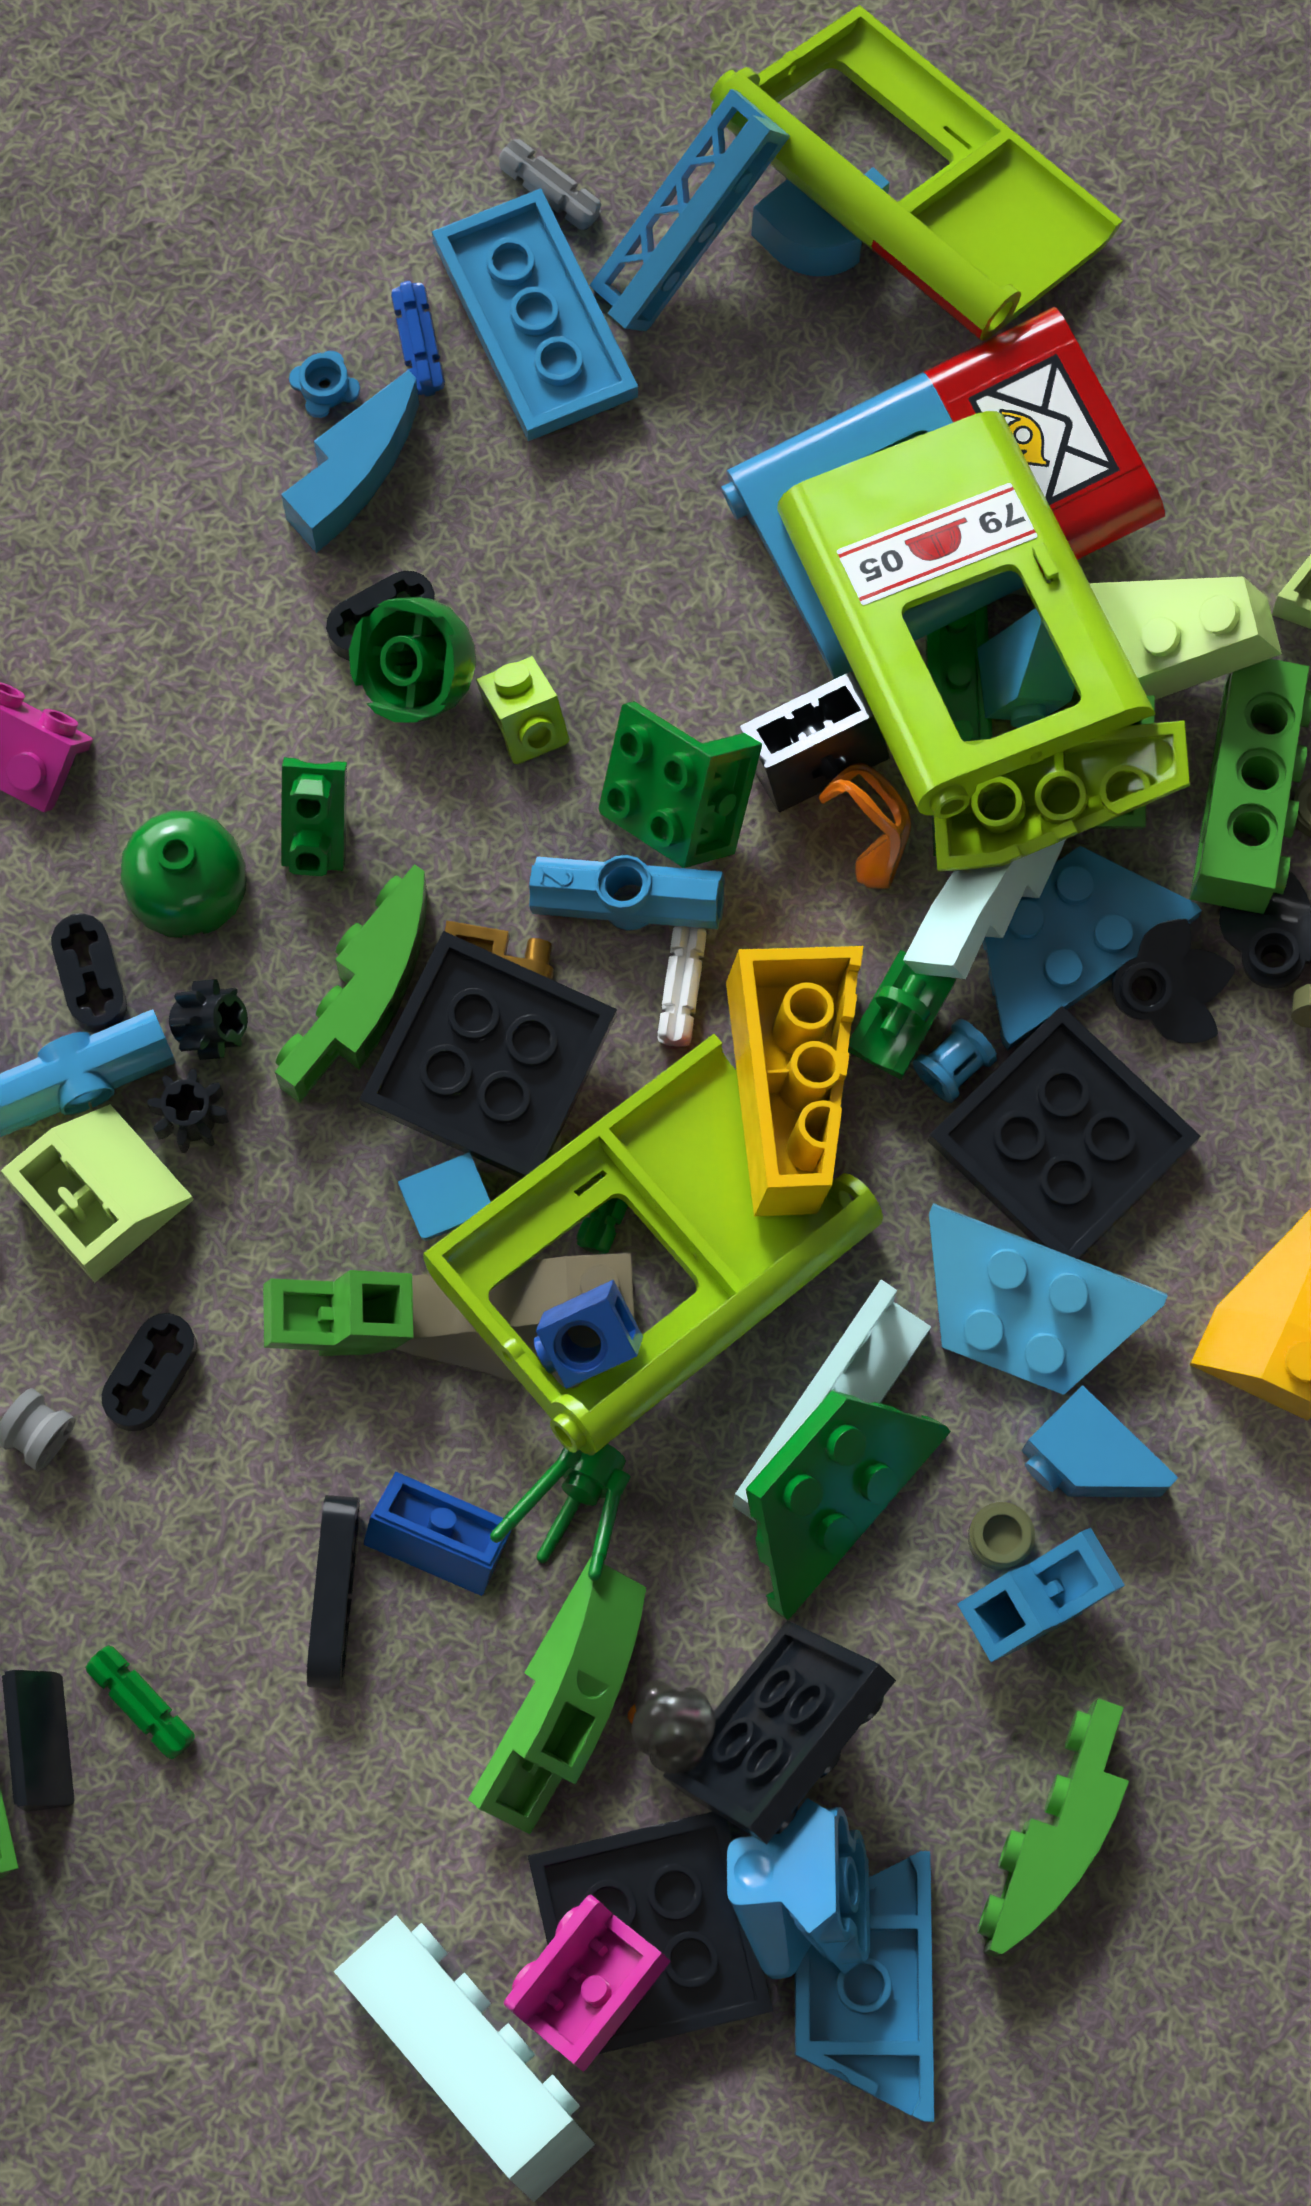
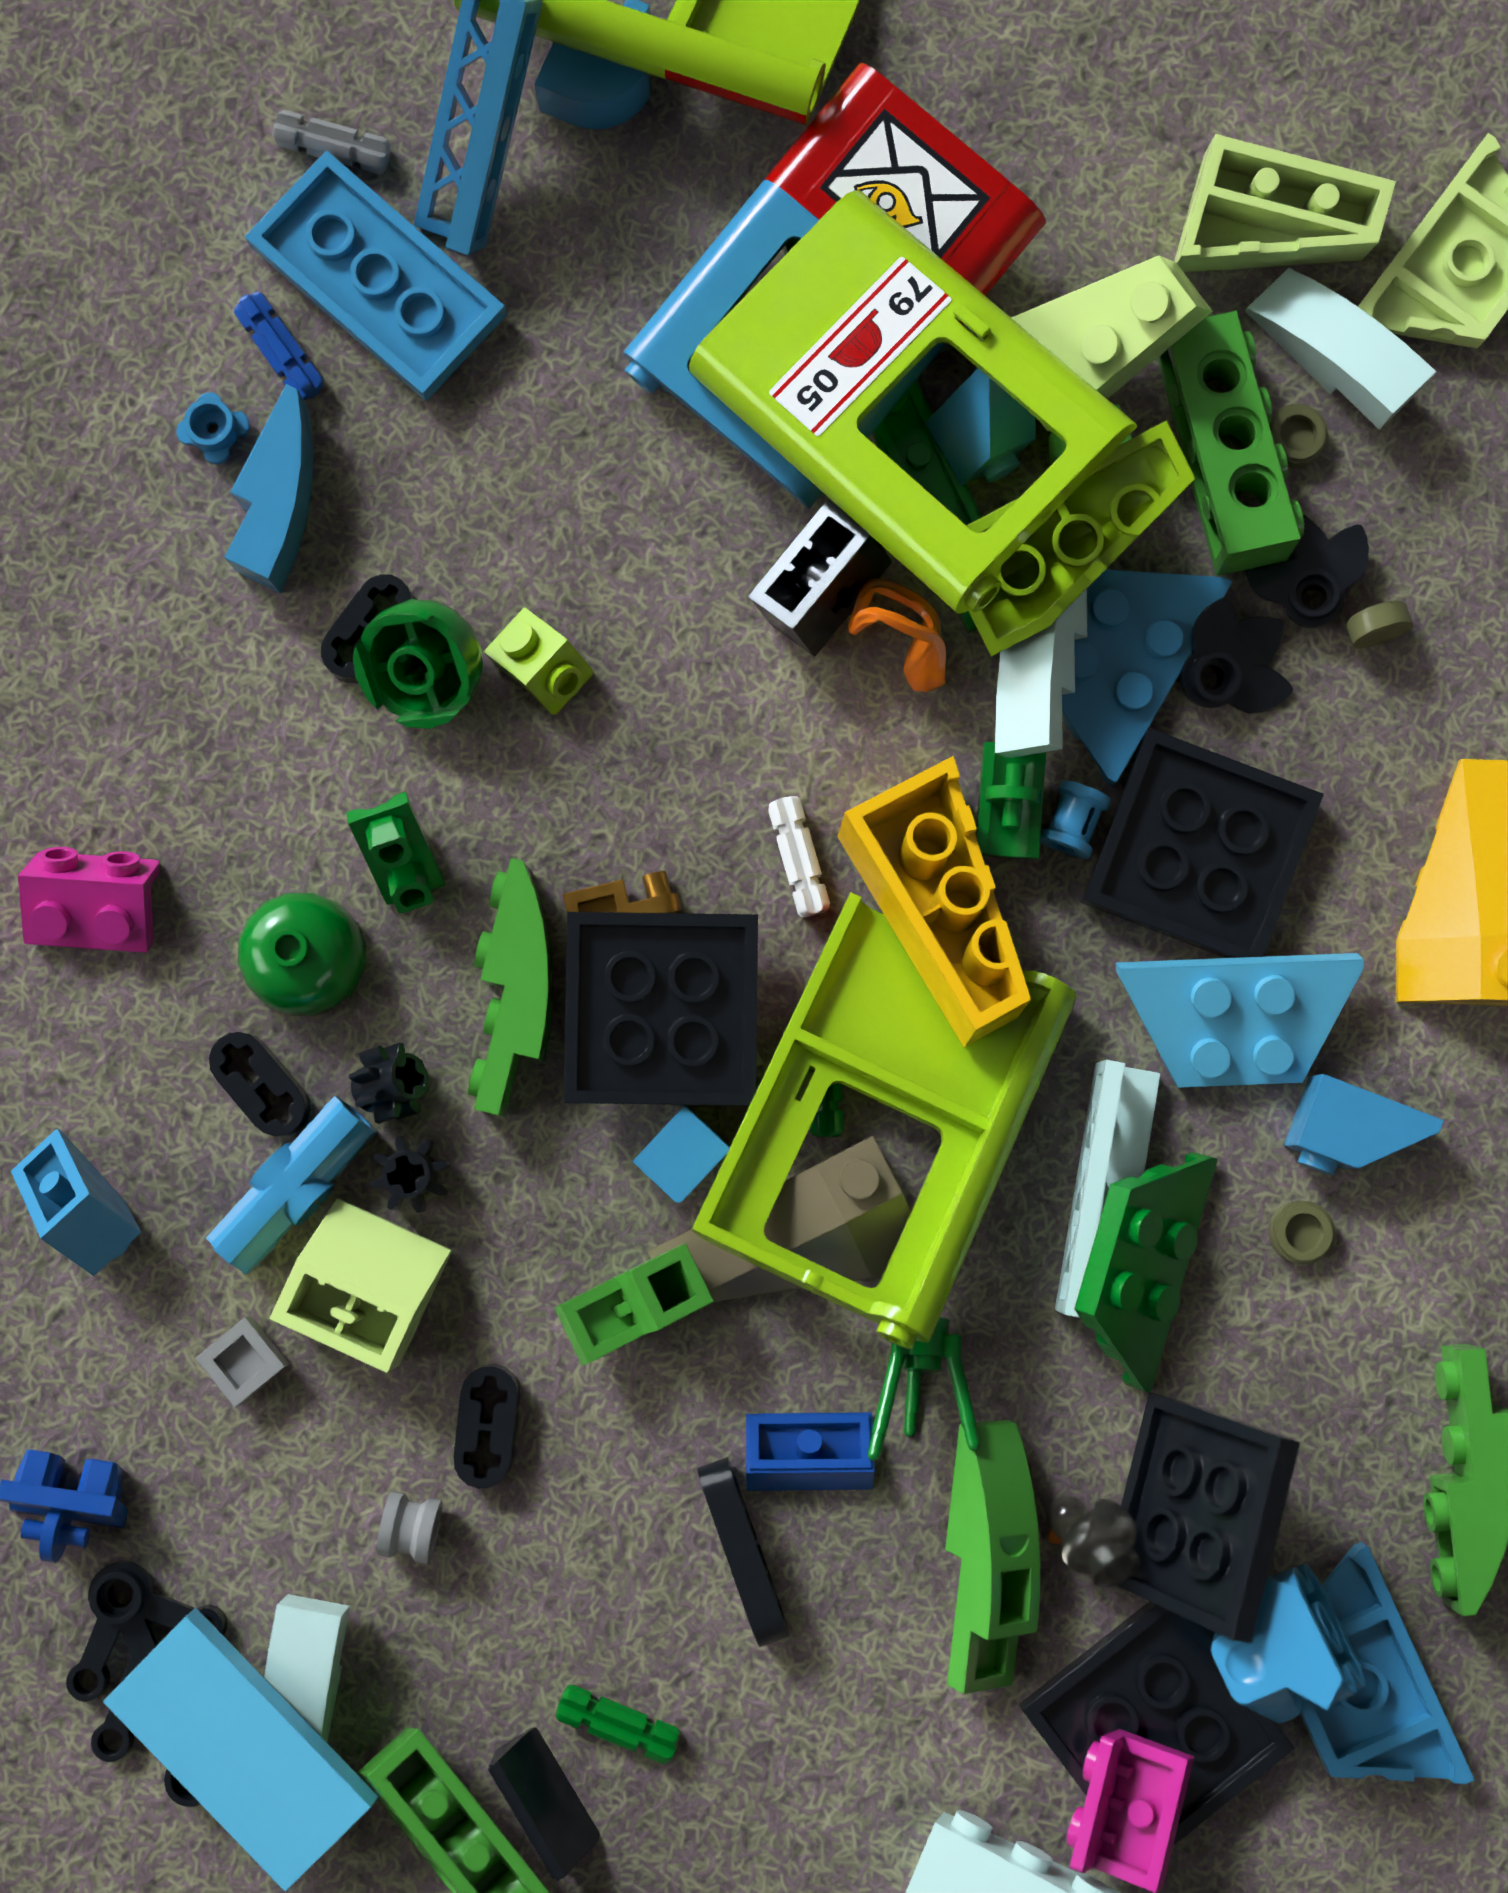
camera: 20 degrees left, 10 degrees up
dark azure piece [529,855,725,931] -> none
blue brick [534,1279,643,1389] -> none
green bracket [598,701,763,868] -> none
dark azure brick [957,1528,1125,1662] -> none

